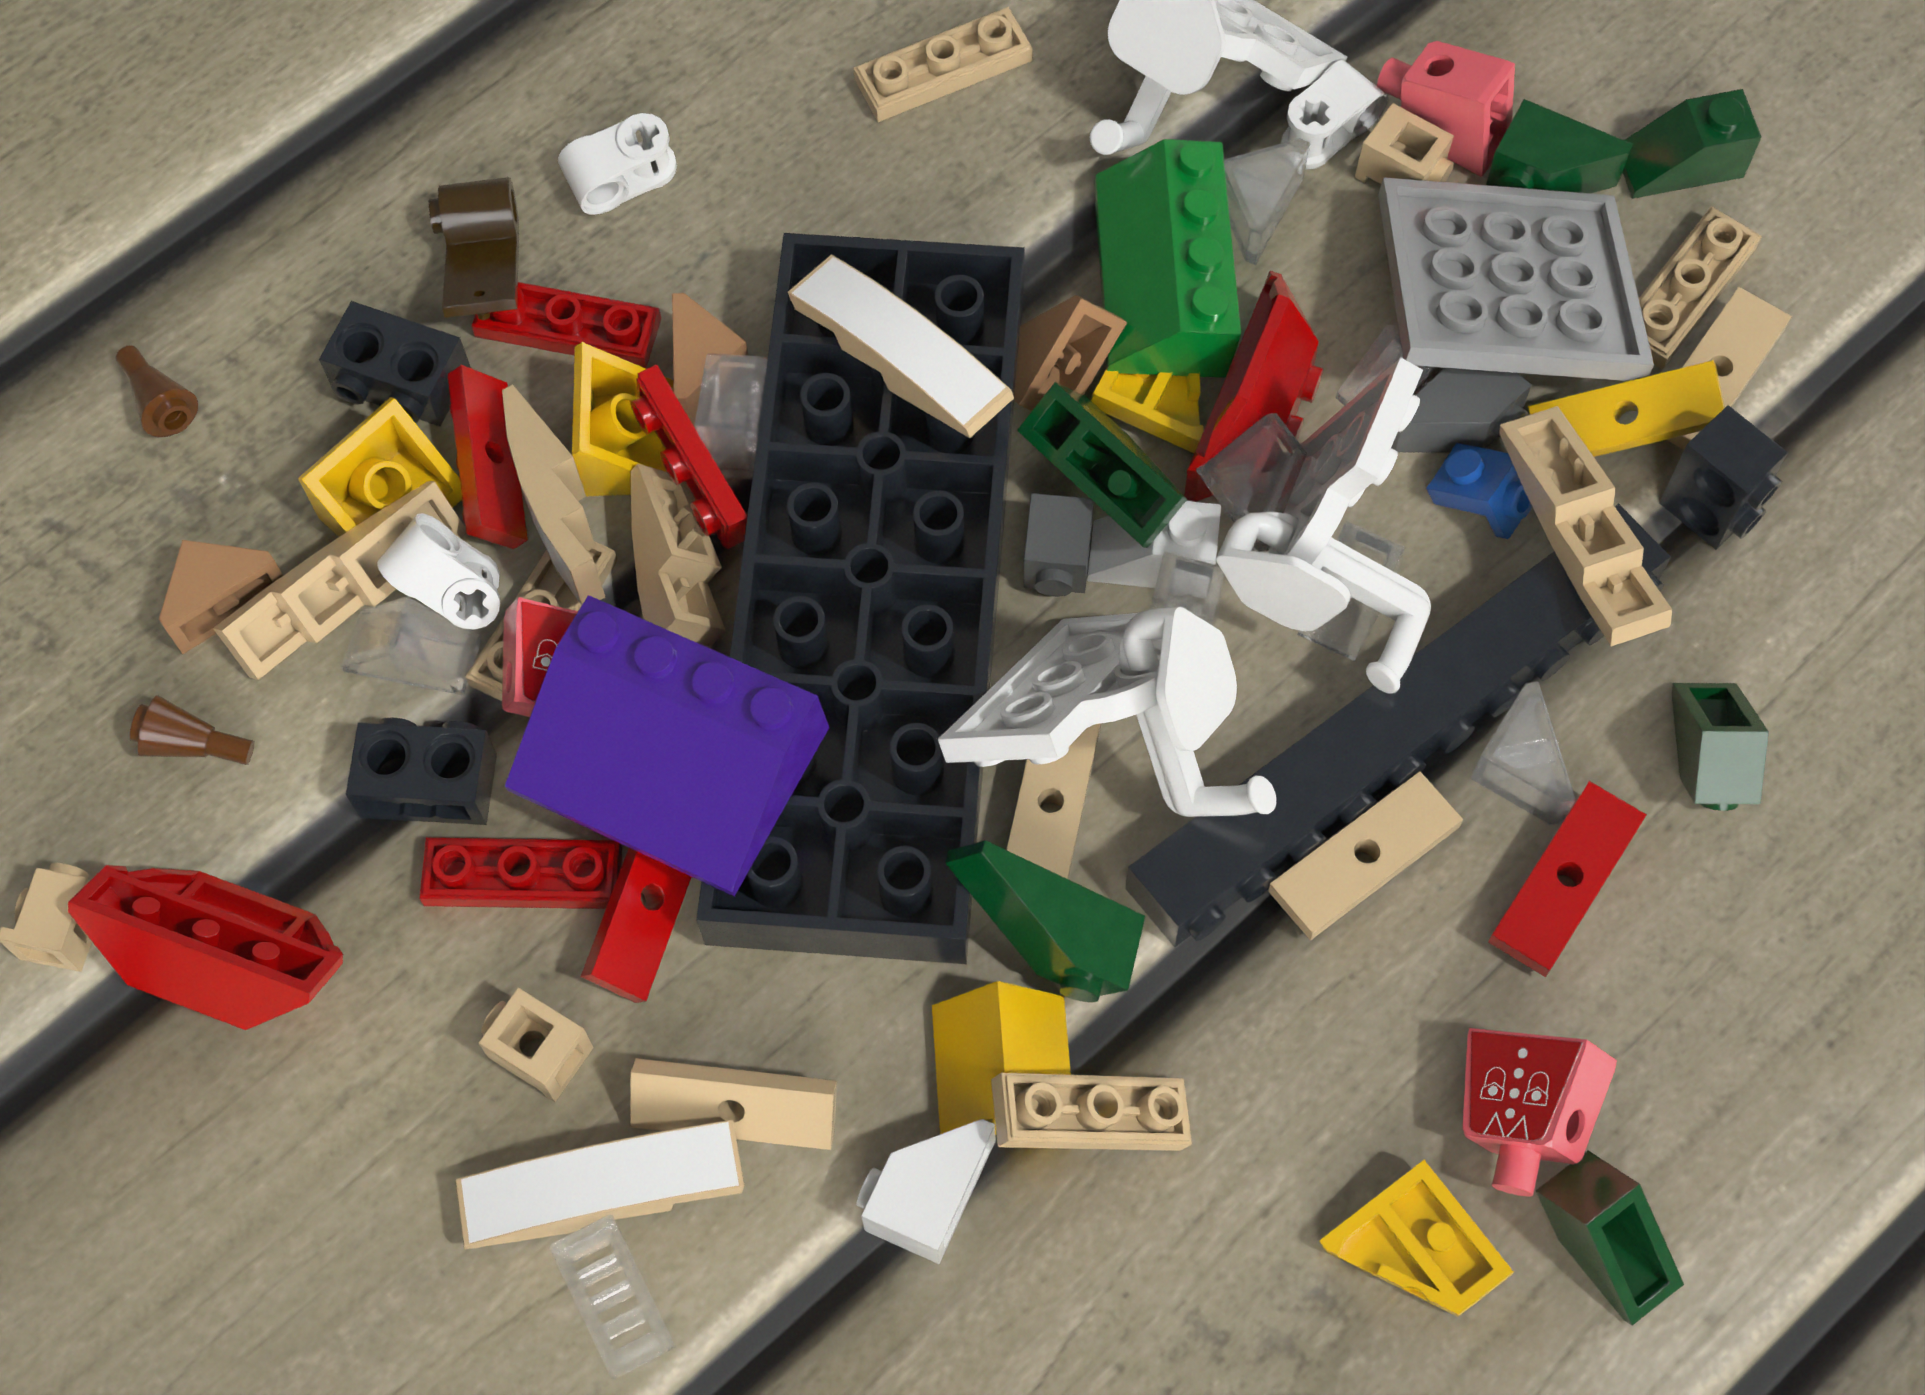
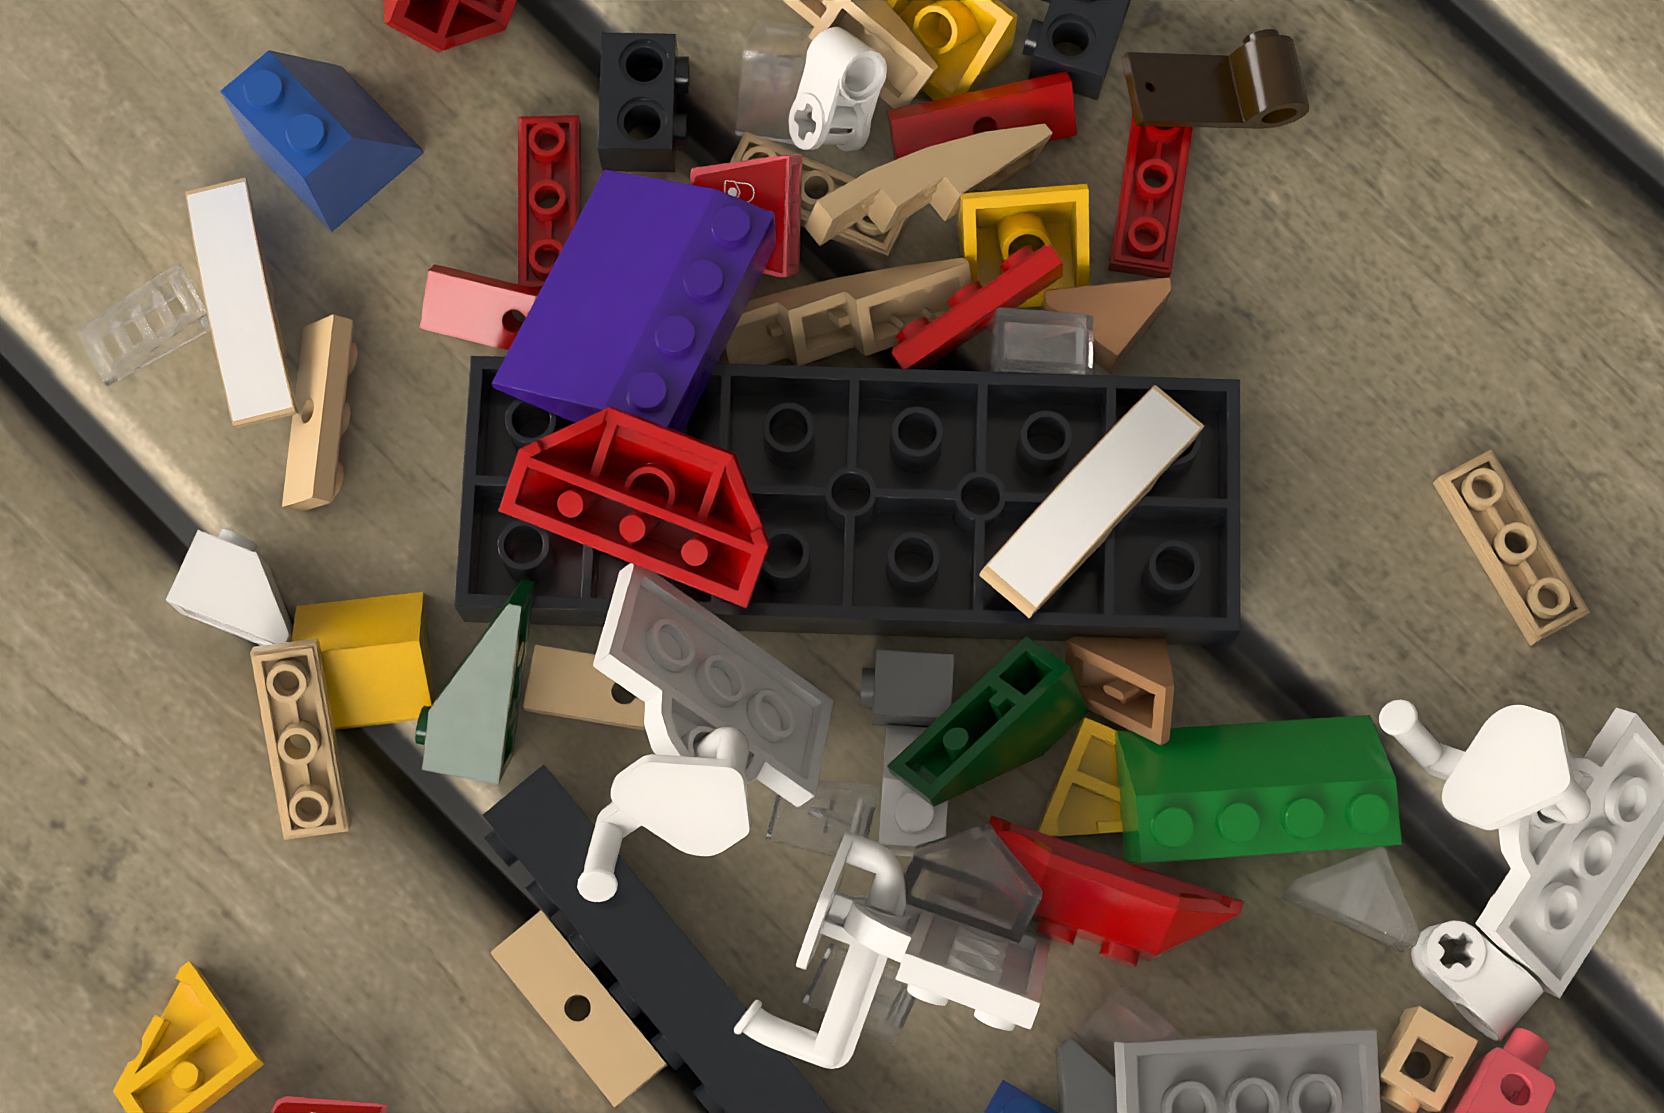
camera: 85 degrees right, 10 degrees up
tan brick [479,988,594,1102] -> none
white piece [558,113,677,215] -> none
none -> blue slope [220,50,423,232]
none -> red wedge [499,406,770,608]

